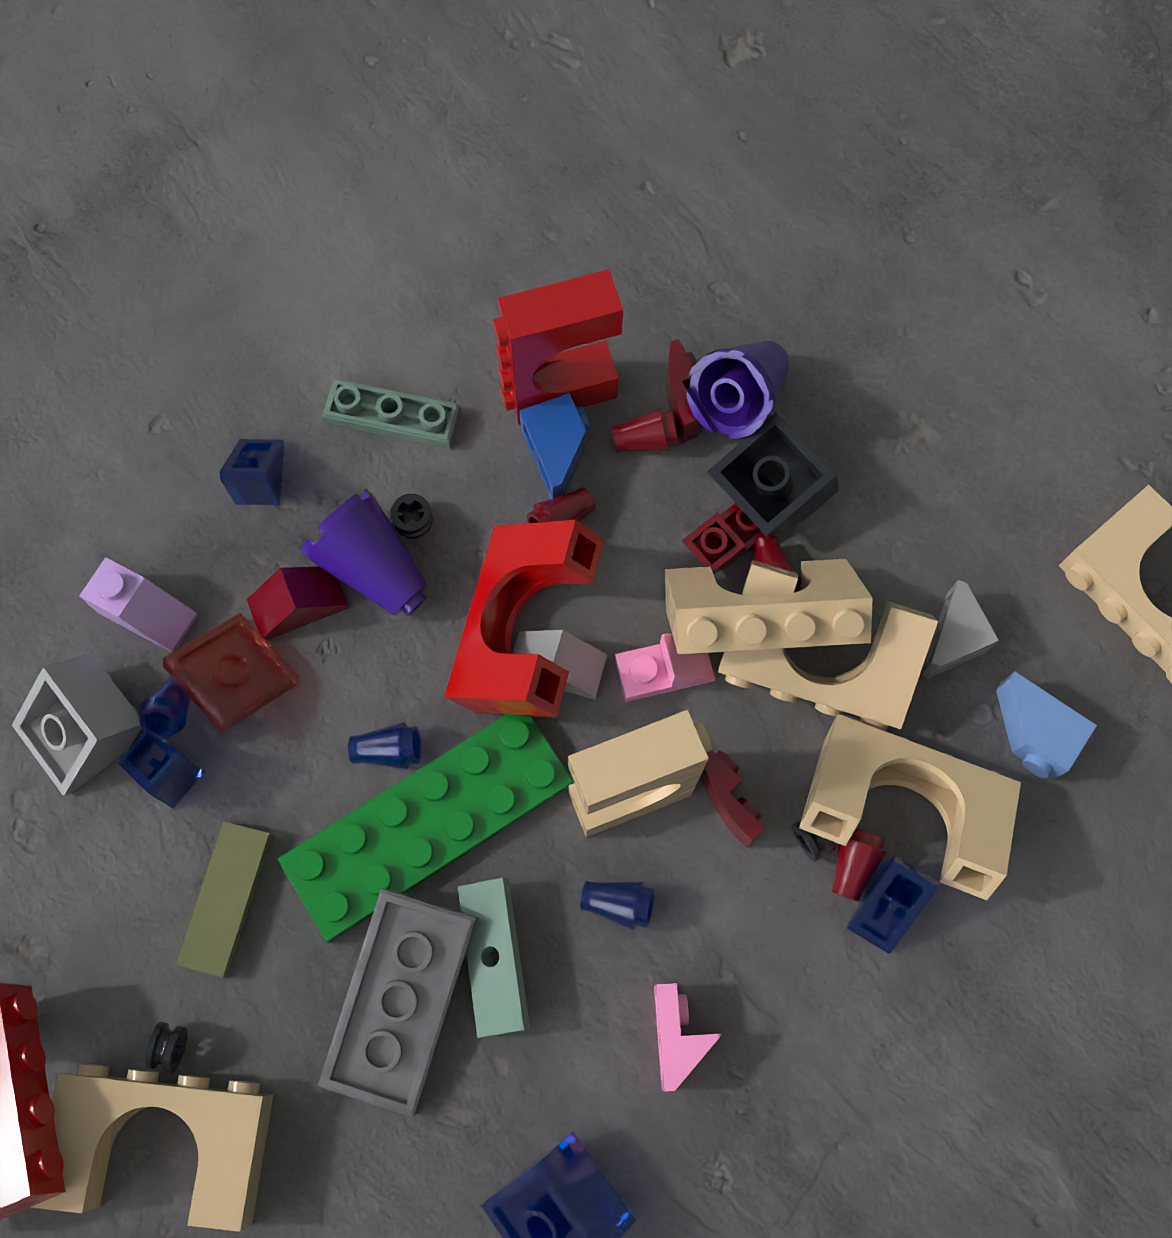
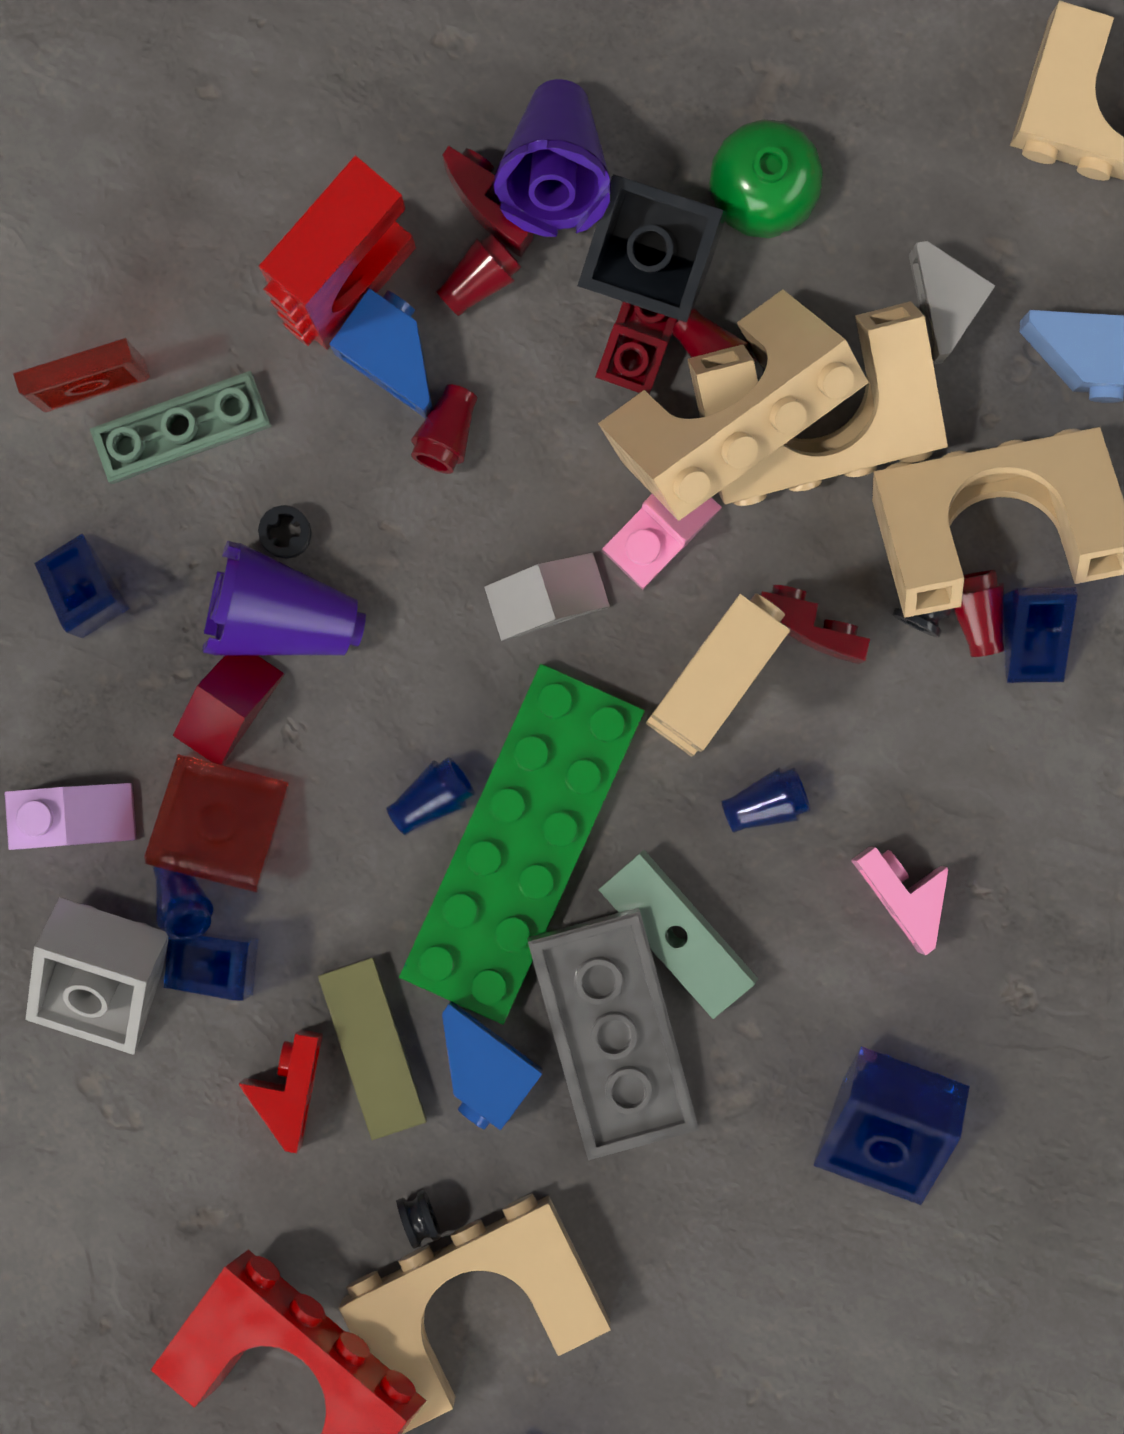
camera: 30 degrees left, 15 degrees up
red arch [444,520,604,717] -> none
none -> clear red tile [13,338,150,413]
none -> red slope [239,1029,323,1154]
none -> blue slope [442,1001,543,1130]
none -> green cylinder [709,119,823,239]

